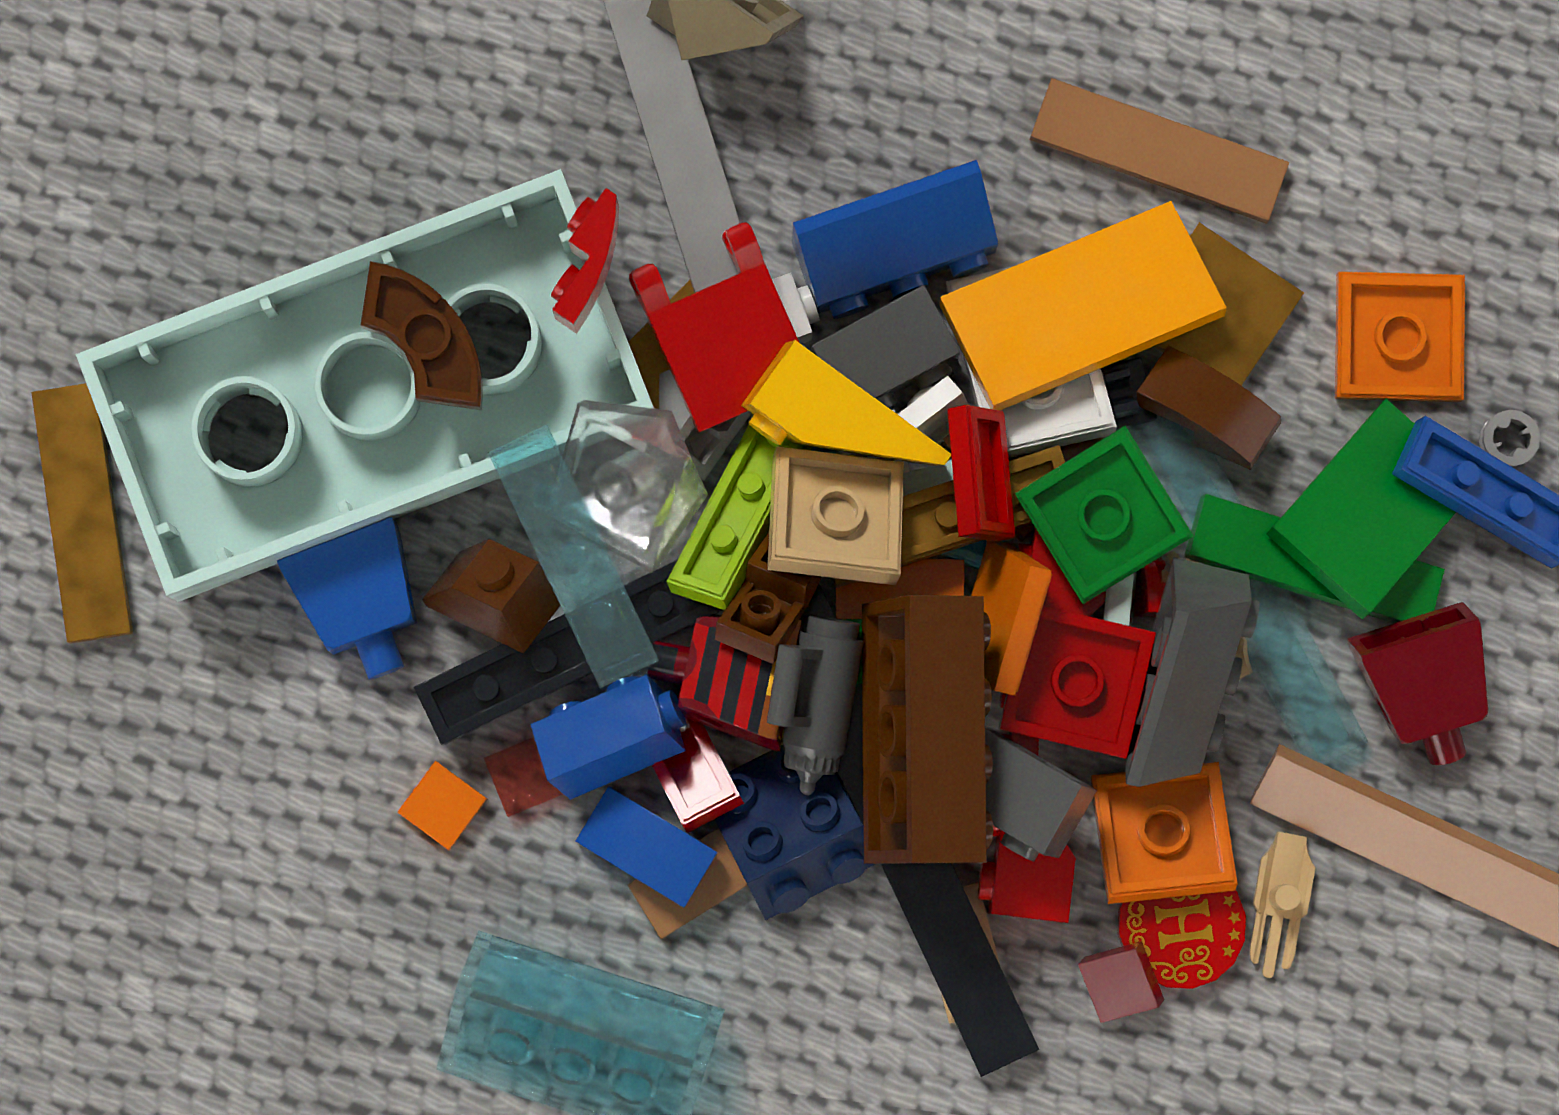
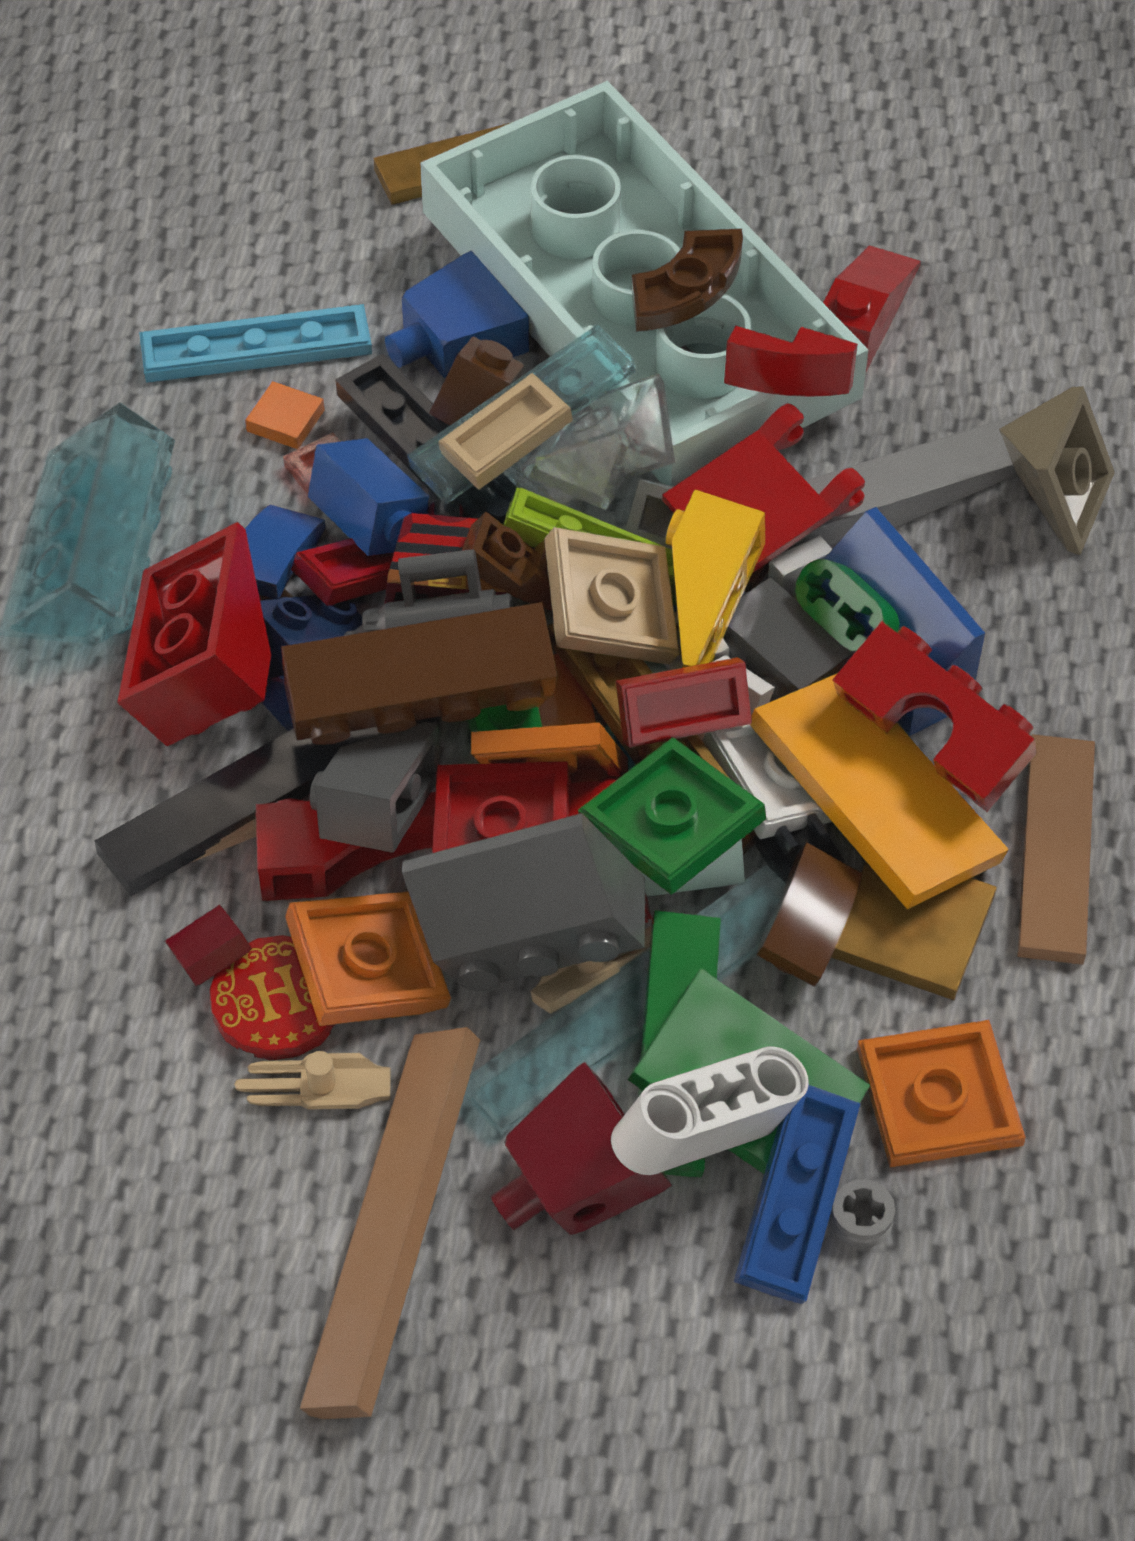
camera: 80 degrees right, 30 degrees down
none -> red slope [117,522,271,746]
none -> medium azure tile [139,304,372,383]
none -> tan tile [438,373,573,490]
none -> white beam [611,1047,809,1175]
none -> green beam [795,559,900,652]
none -> red slope [823,245,921,374]
none -> red arch [832,621,1037,812]

